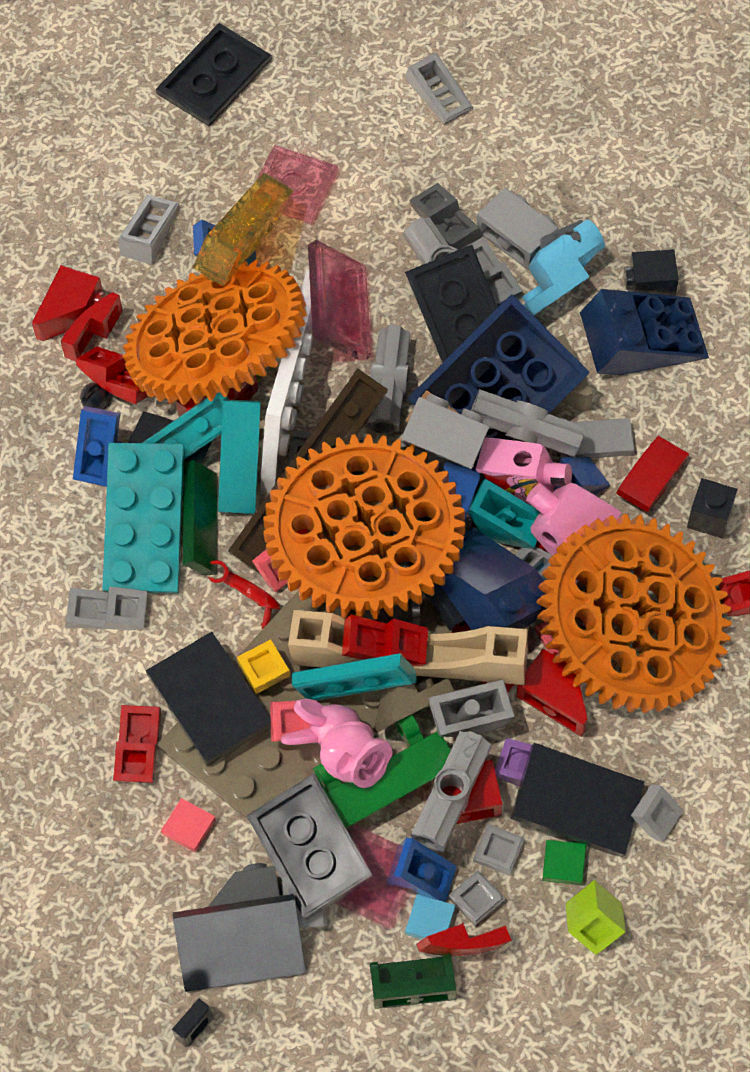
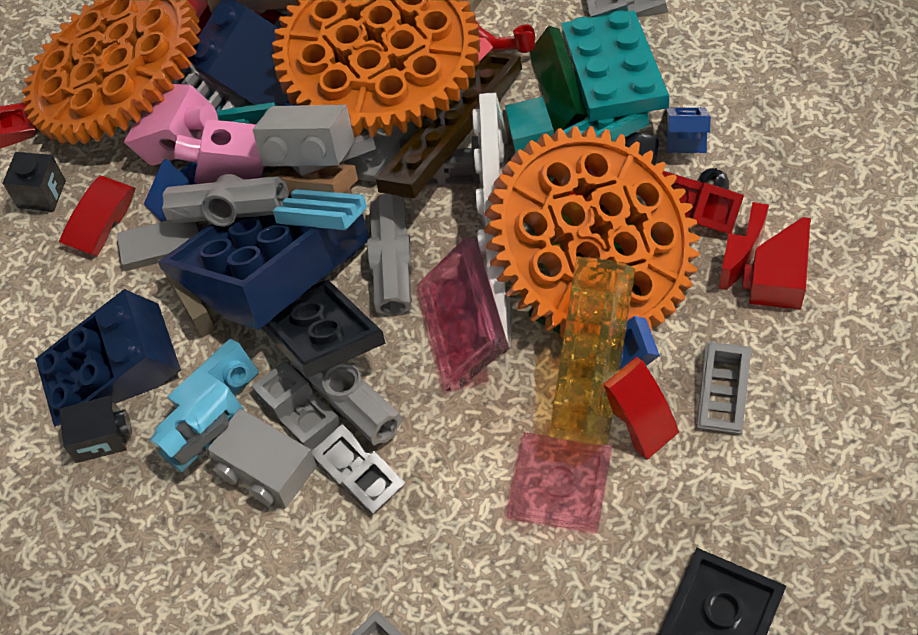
camera: 175 degrees right, 5 degrees down
none -> medium azure tile [273,189,367,230]
none -> red slope [603,357,679,460]

